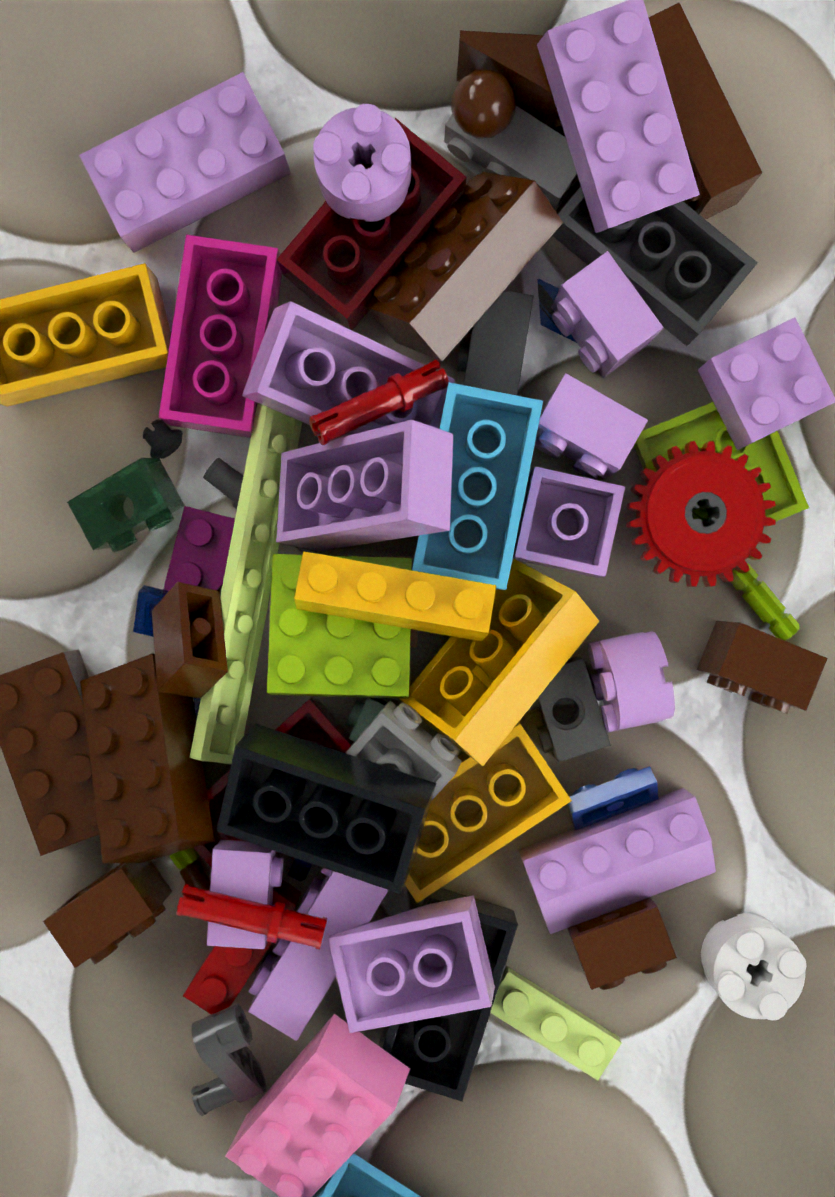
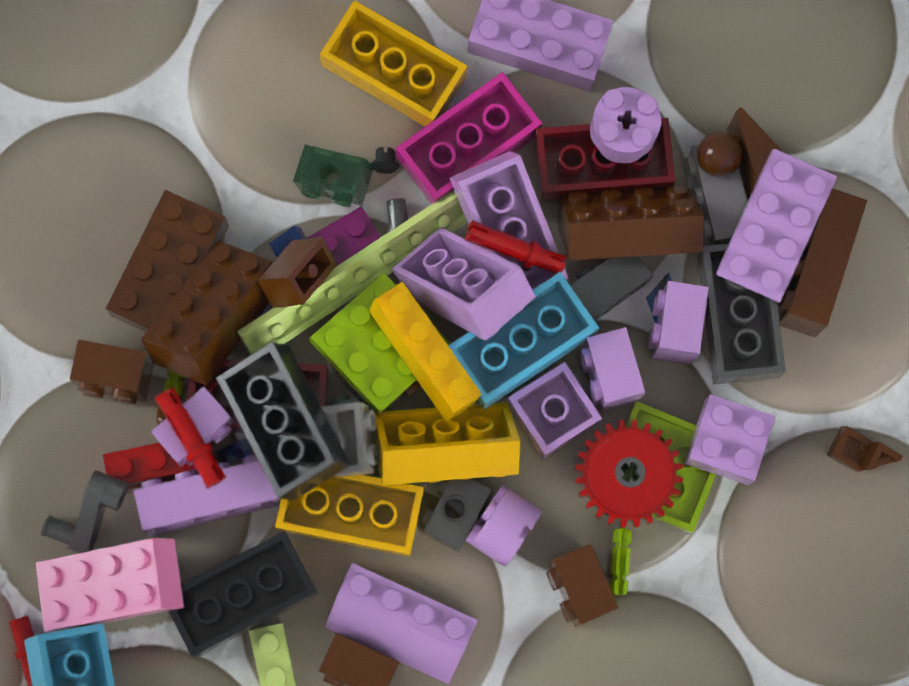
camera: 35 degrees right, 10 degrees down
lavender slope [328,895,495,1033] -> none
blue plate [567,766,659,830] -> none

